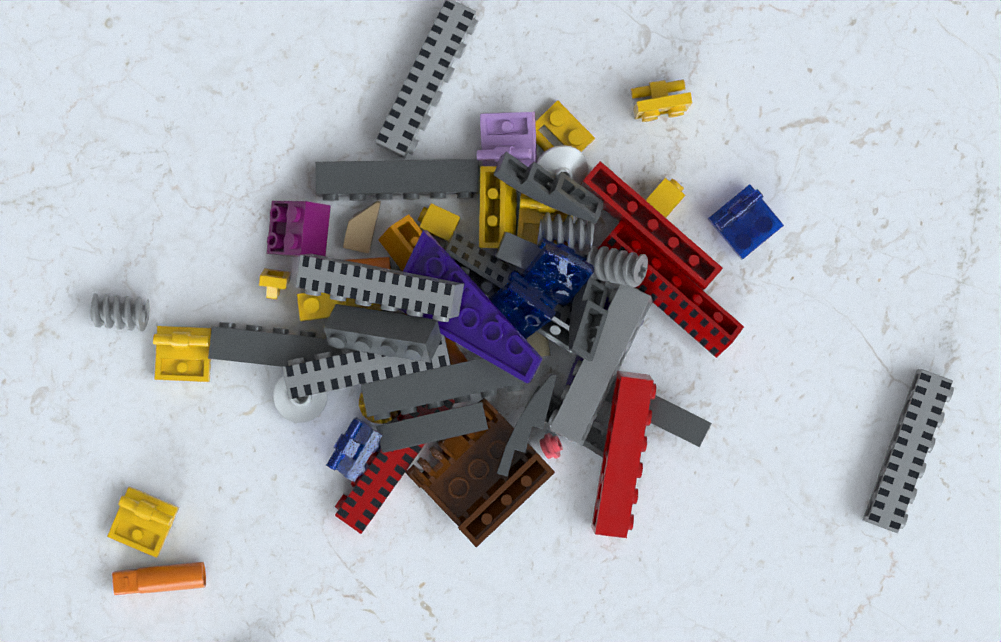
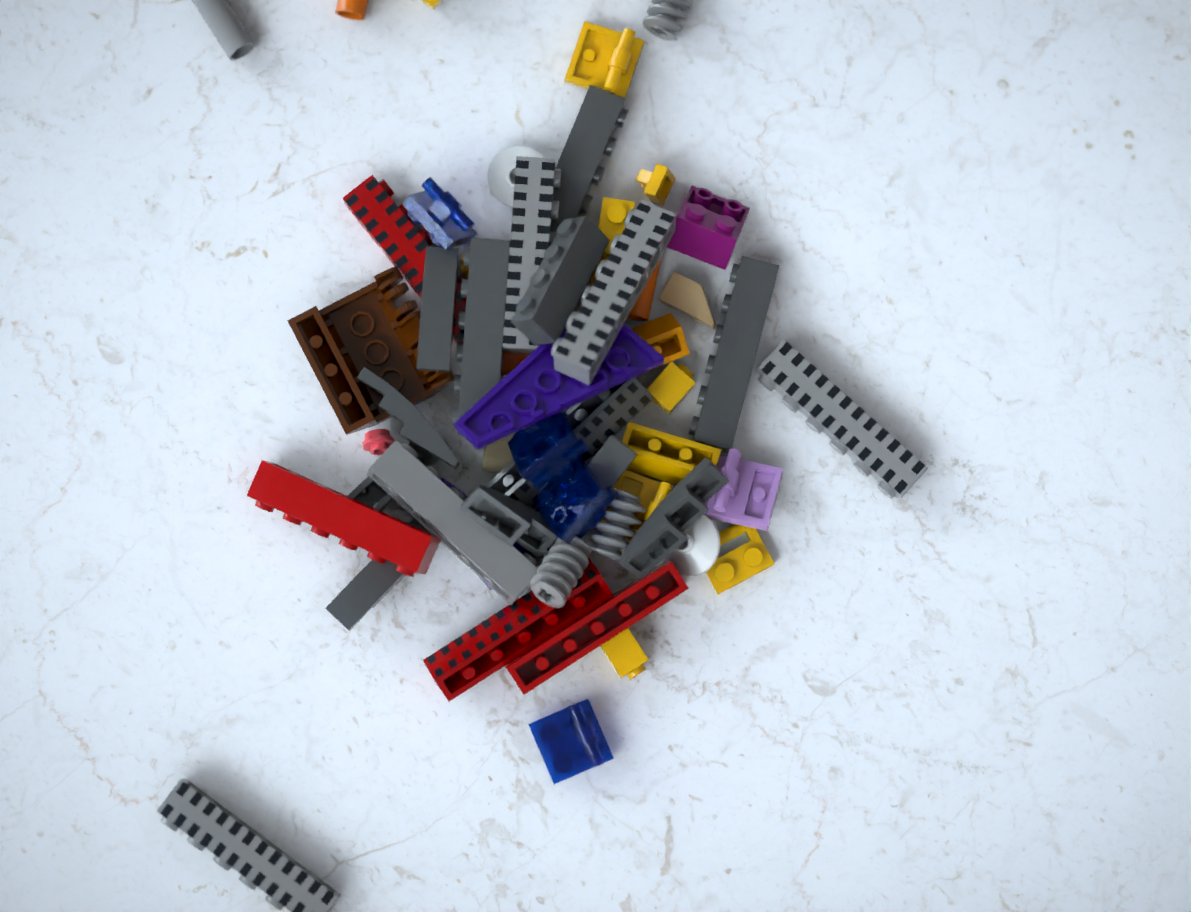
camera: 105 degrees right, 5 degrees down
yellow plate [631,79,693,122] -> none

